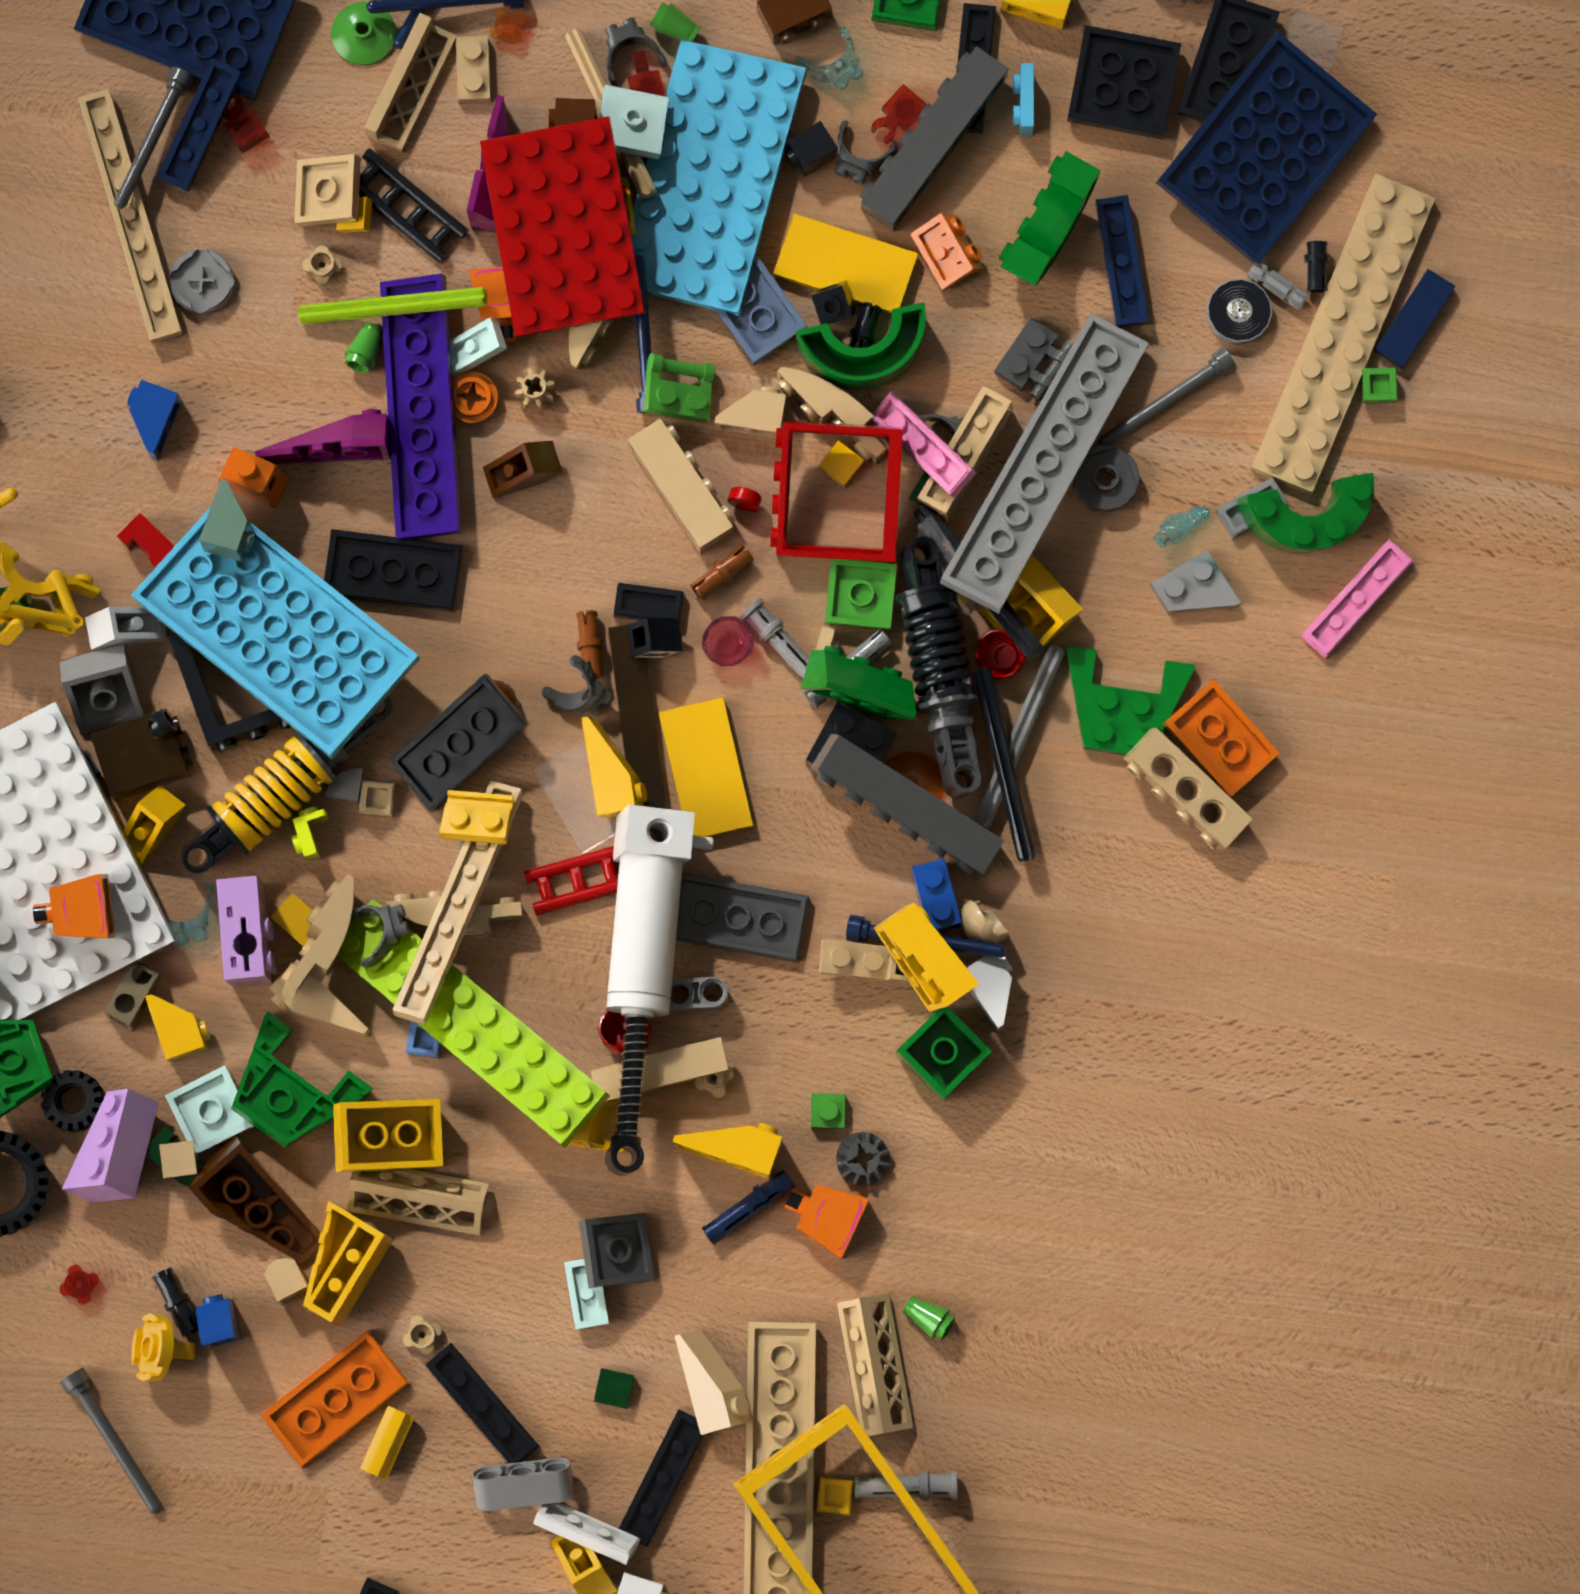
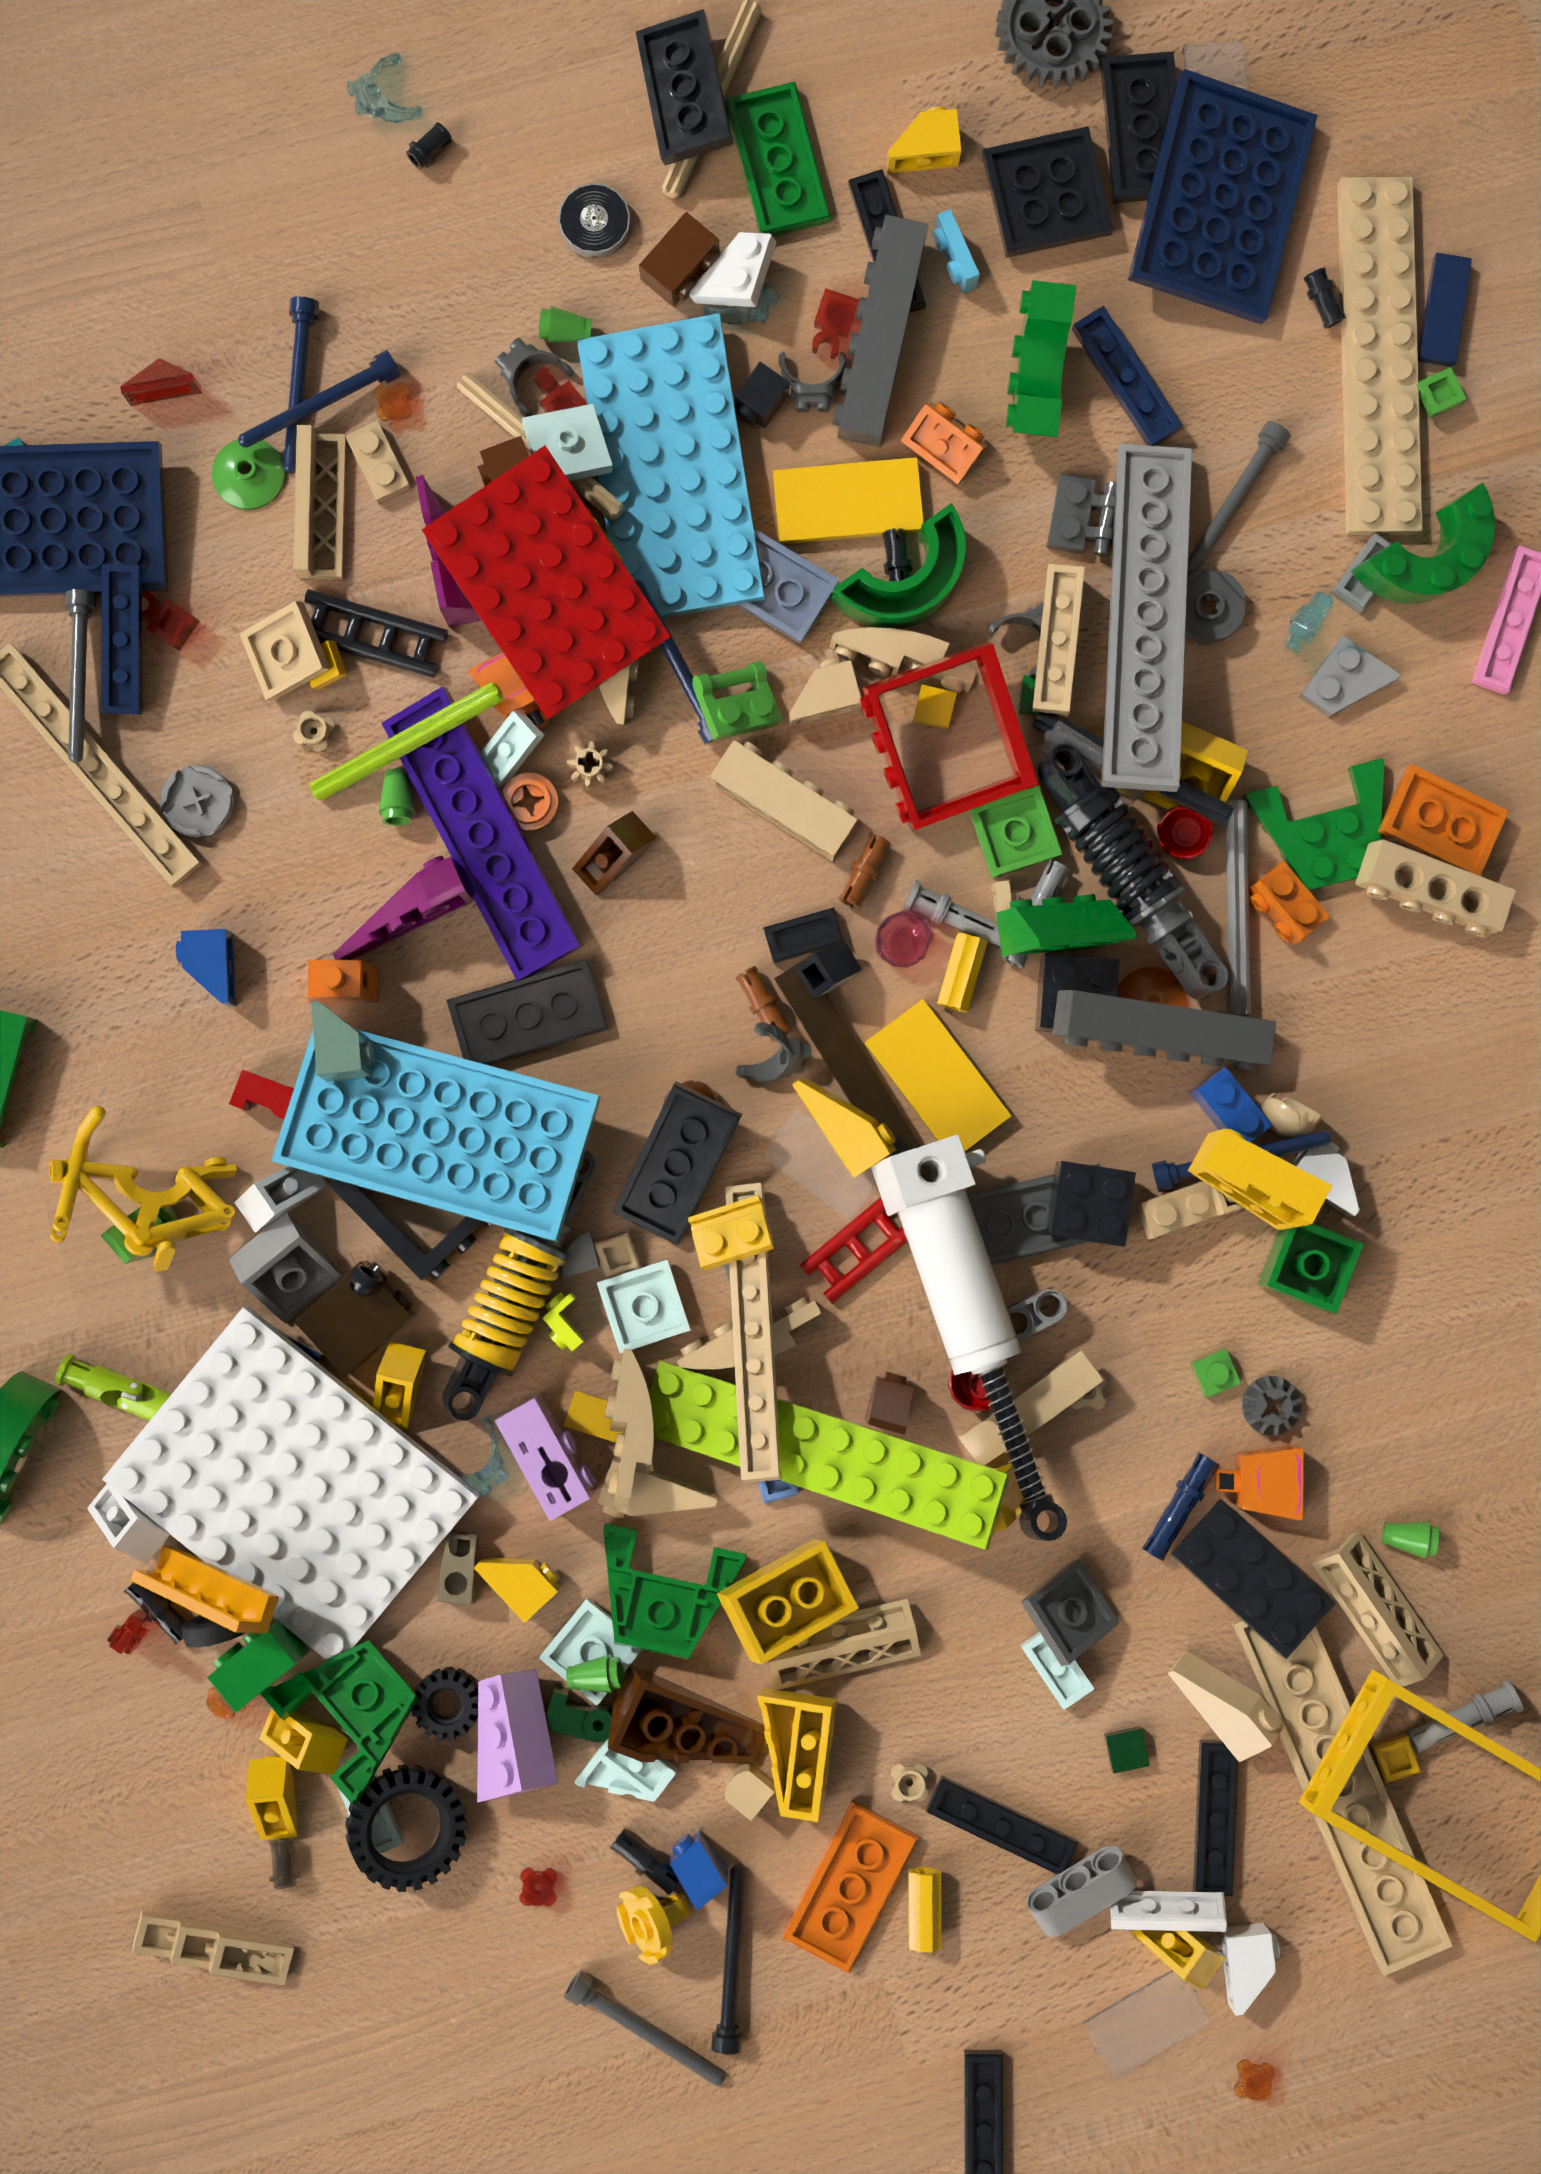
camera: 30 degrees left, 5 degrees up
orange torso [33,874,115,938] -> none
tan tile [159,1140,198,1179] -> none
dark grey helmet [351,904,410,968] -> none
yellow slope [673,1123,783,1179] -> none
red tile [727,487,762,512] -> none
black brick [811,280,857,325] -> none
bright pink tile [872,392,976,498] -> none
black axle [974,668,1035,862] -> none
black tile [1206,279,1272,345] -> none
light grey axle [1248,262,1308,310] -> none
none -> bright green cone [566,1654,624,1693]
none -> light aqua wing [574,1739,678,1802]
none -> light aqua plate [597,1259,691,1353]
none -> white wing [689,232,777,307]
none -> black piece [711,1864,745,2054]
none -> reddish brown slope [865,1371,914,1434]
none -> yellow axle [937,933,988,1013]
none -> black brick [1045,1161,1136,1247]
none -> black plate [1170,1499,1336,1659]
none -> orange bracket [1249,860,1330,946]

